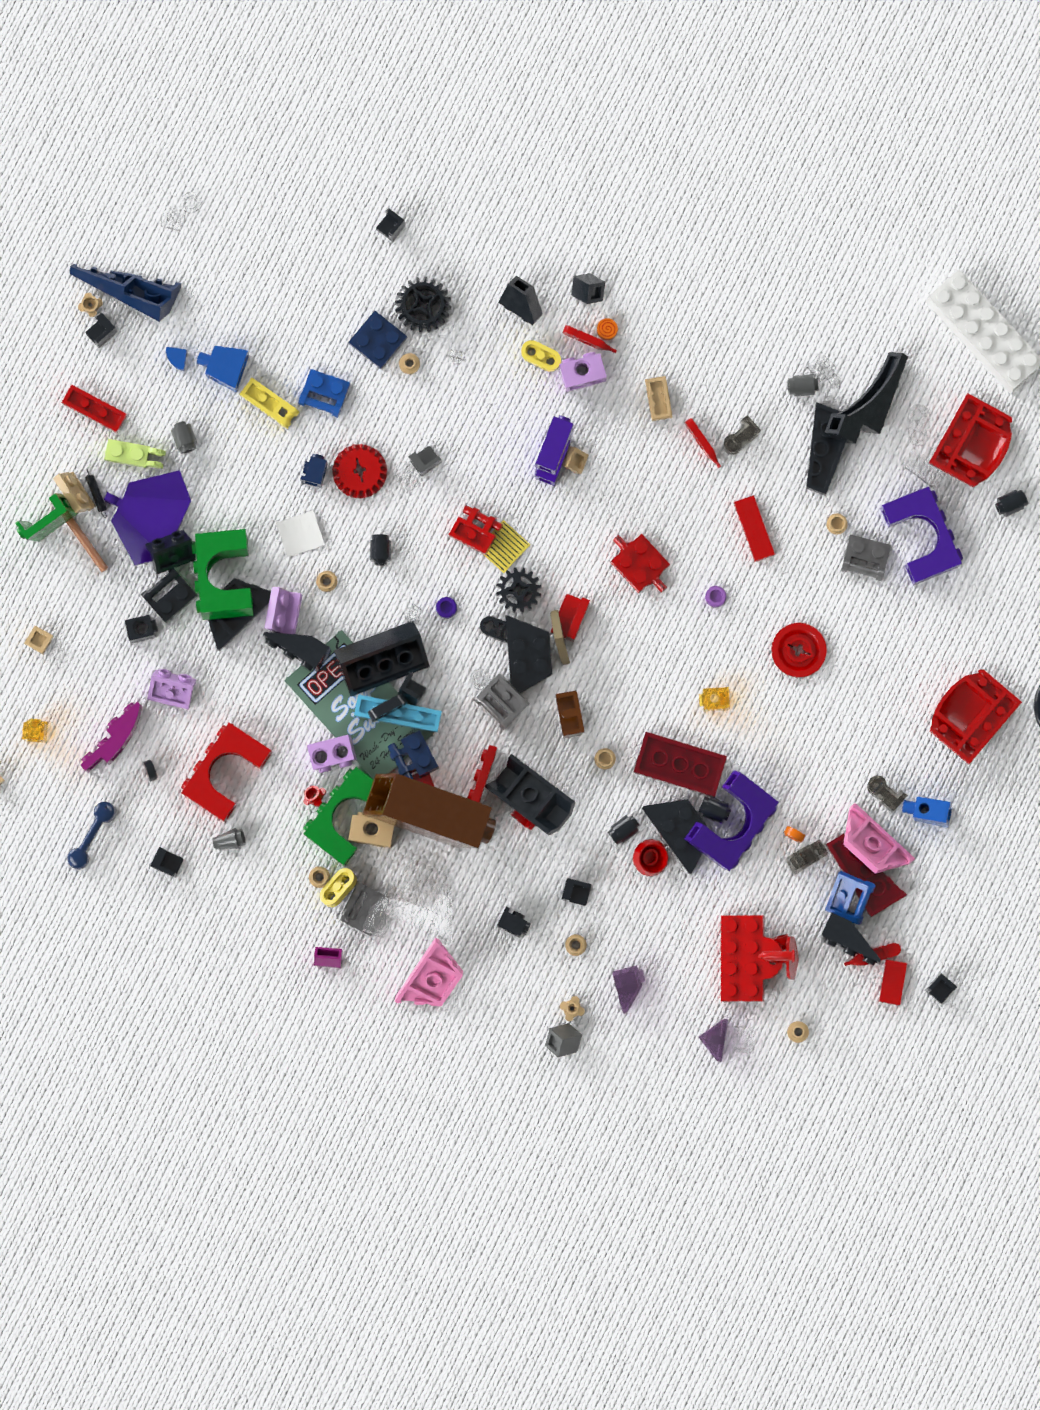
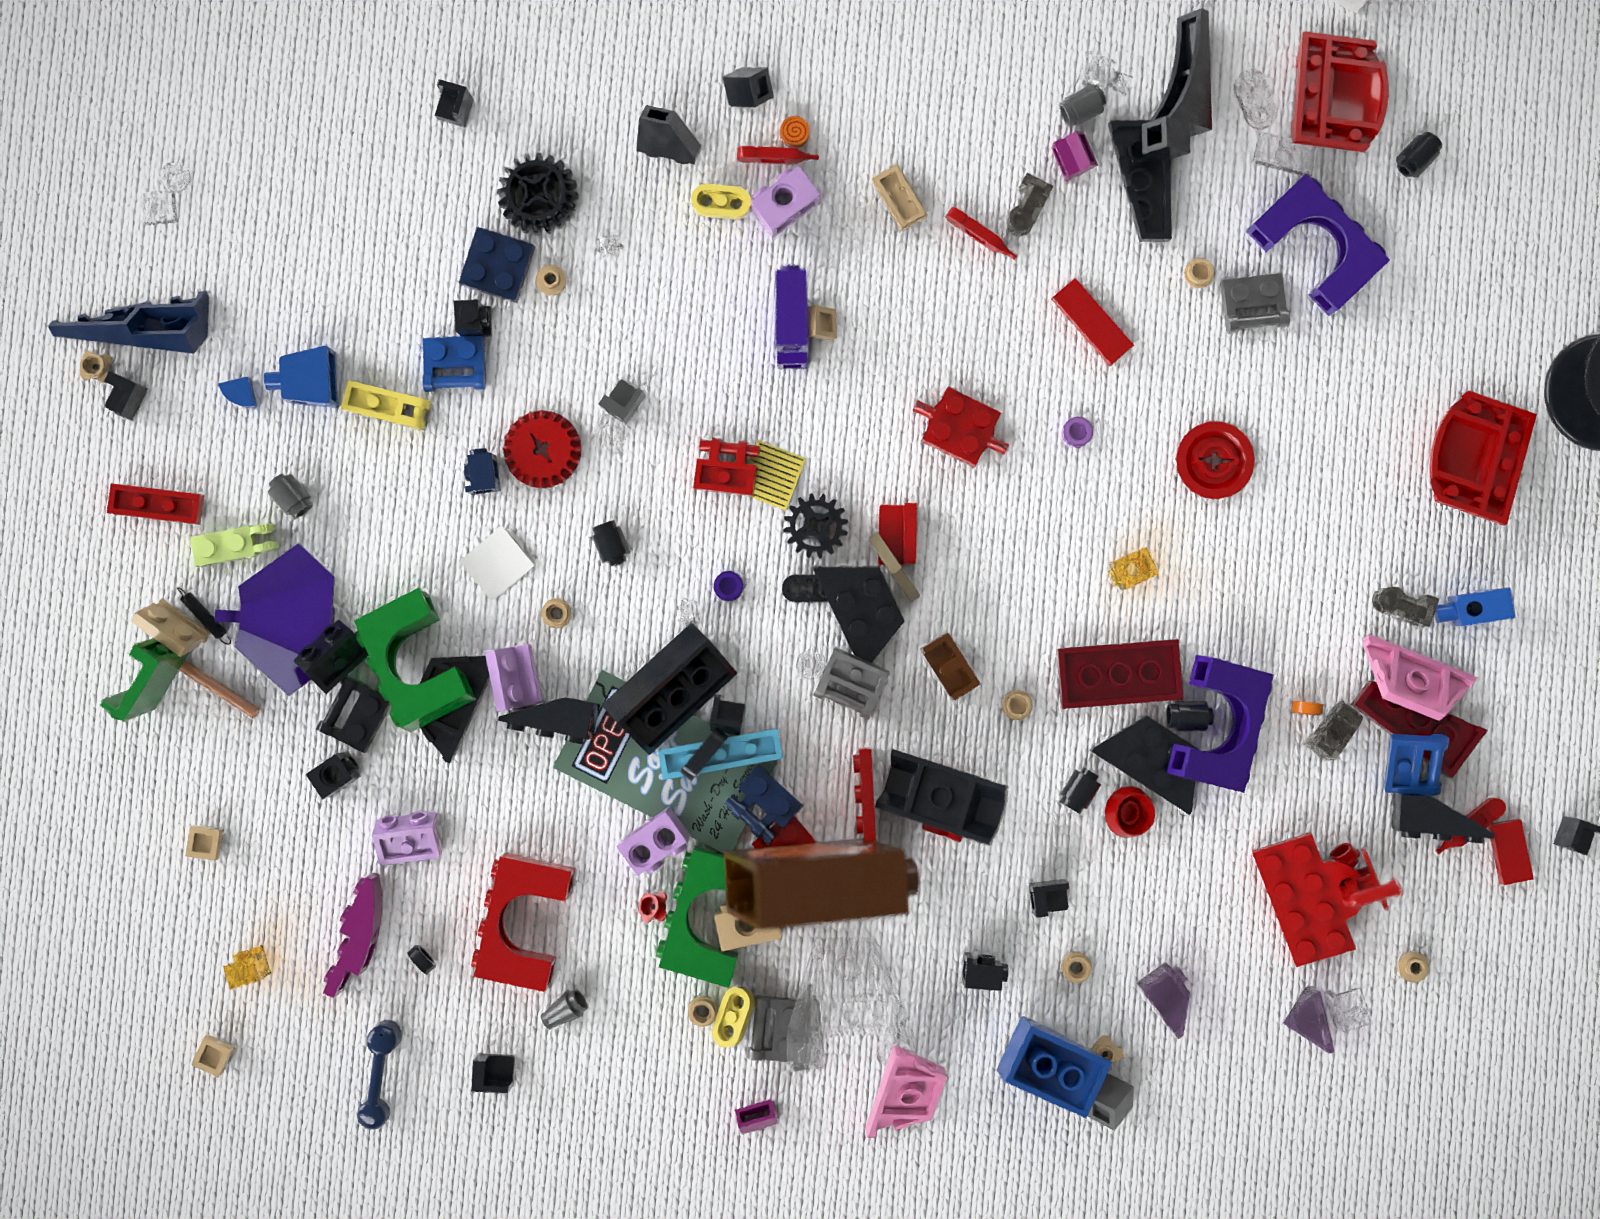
camera: 20 degrees left, 5 degrees up
none -> black brick [454,299,492,337]
none -> blue slope [996,1015,1112,1118]
none -> magenta piece [1051,131,1098,181]

